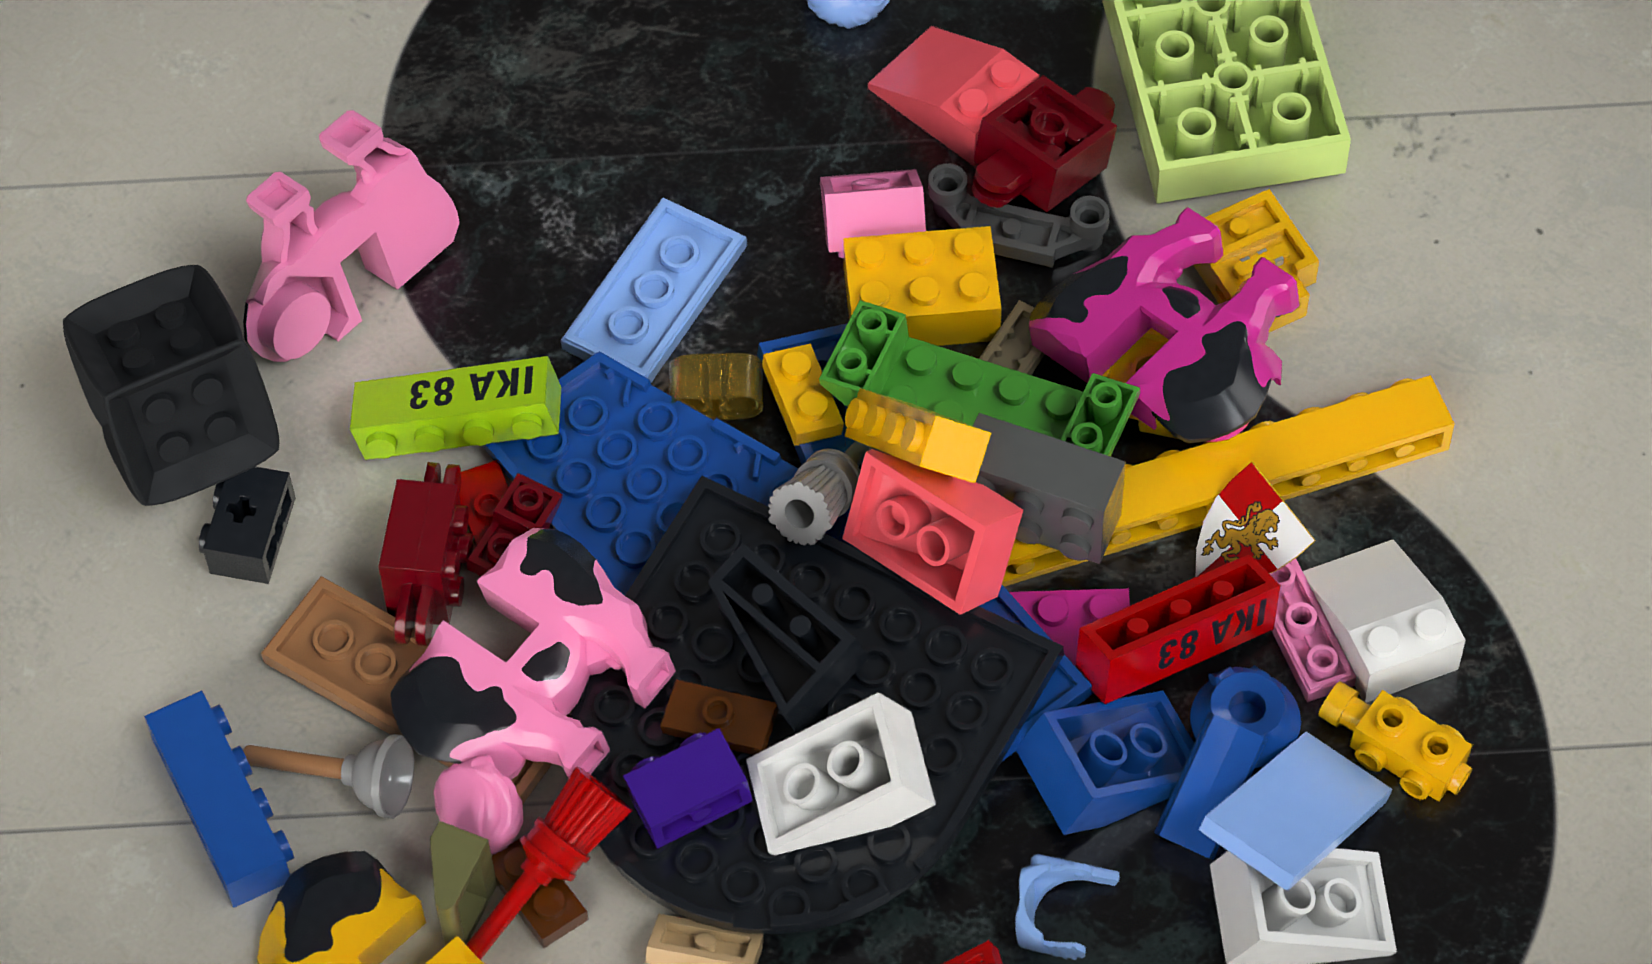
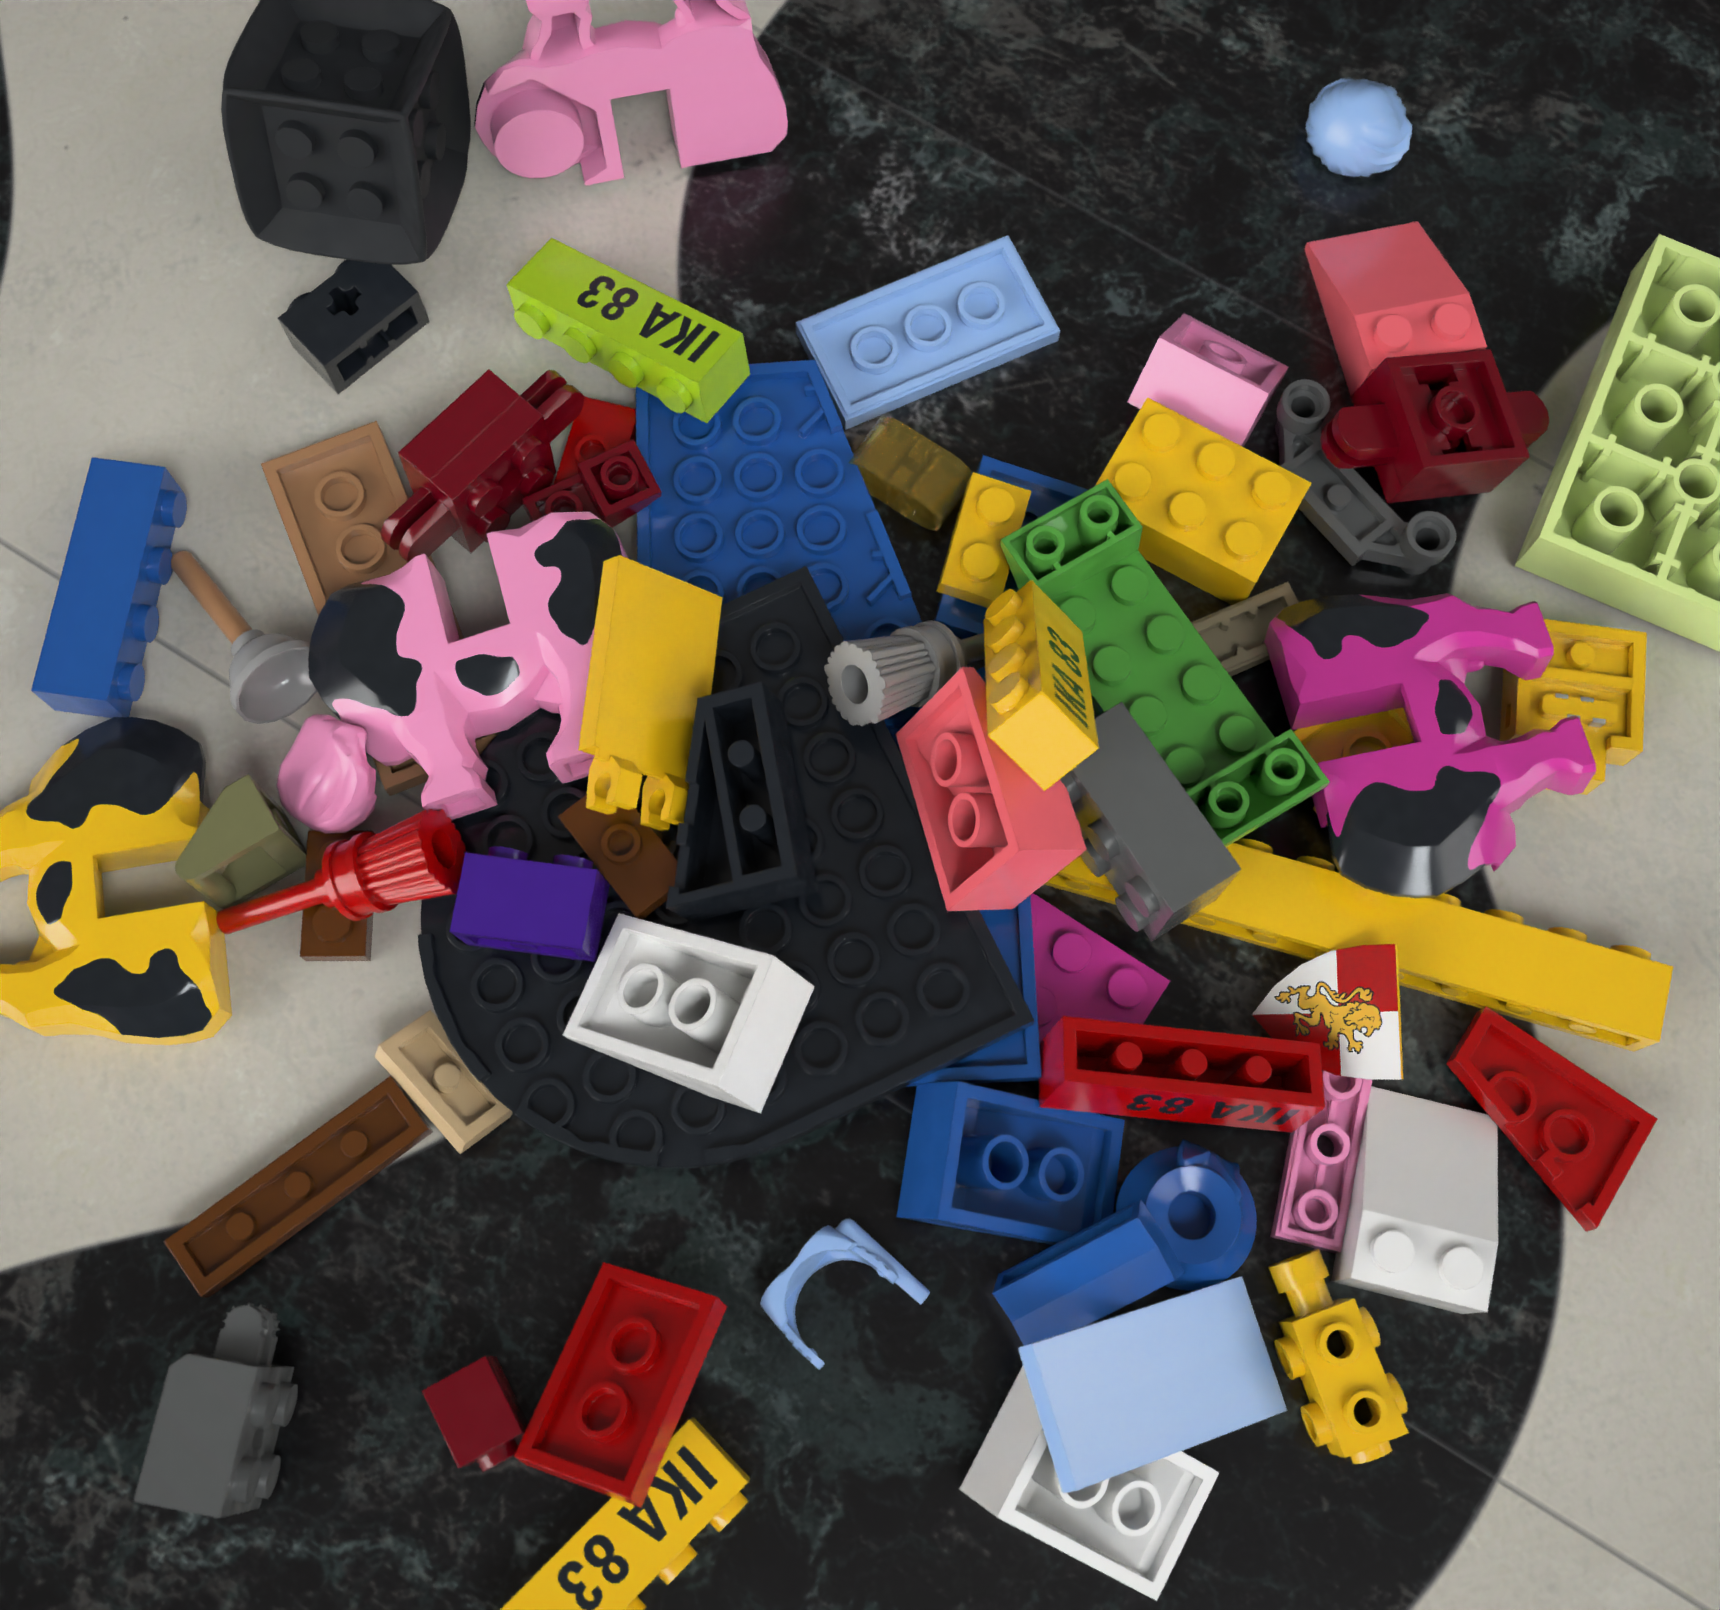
camera: 30 degrees right, 15 degrees up
none -> yellow tile [578,555,723,831]
none -> red wing [1446,1006,1657,1232]

